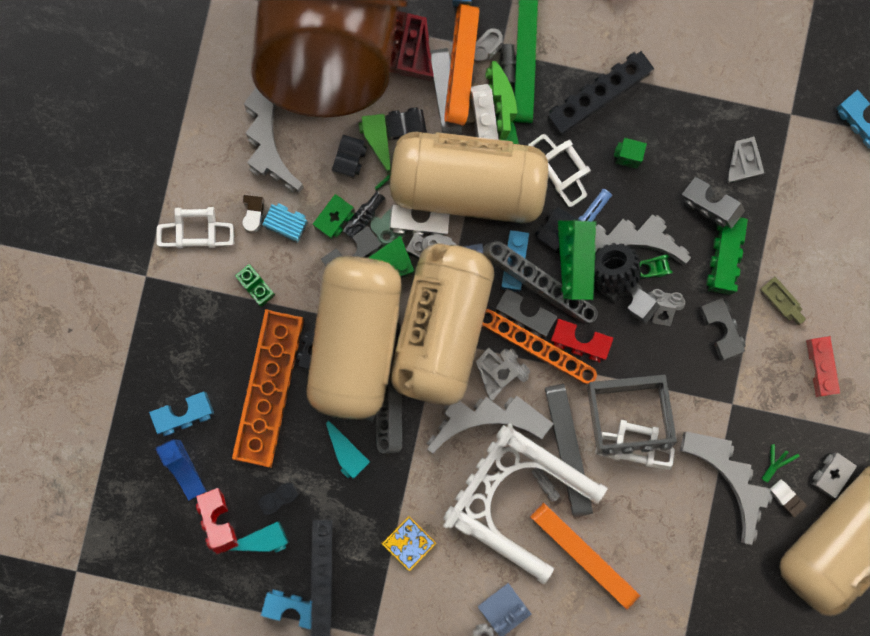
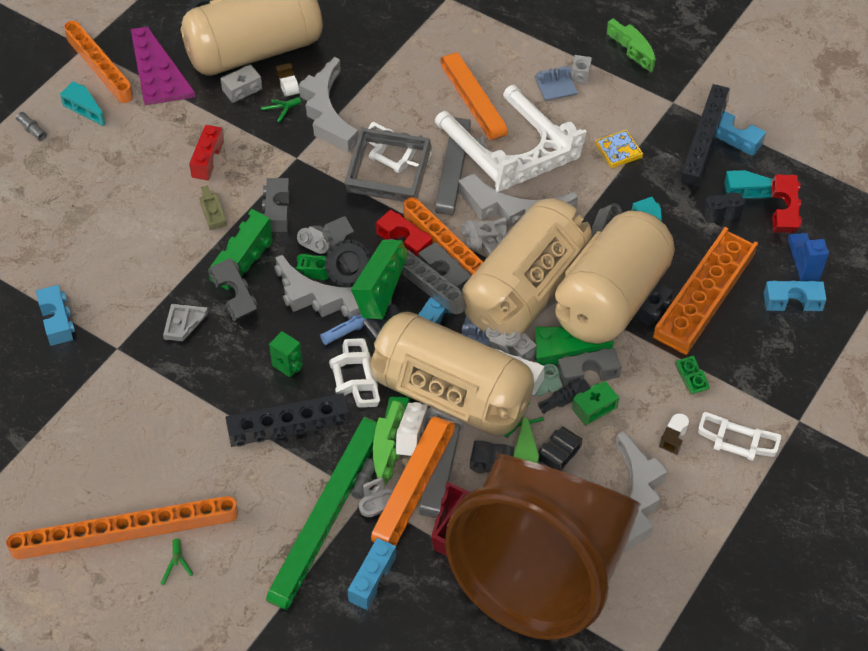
camera: 160 degrees left, 30 degrees down
medium azure brick [262,203,308,243] -> none

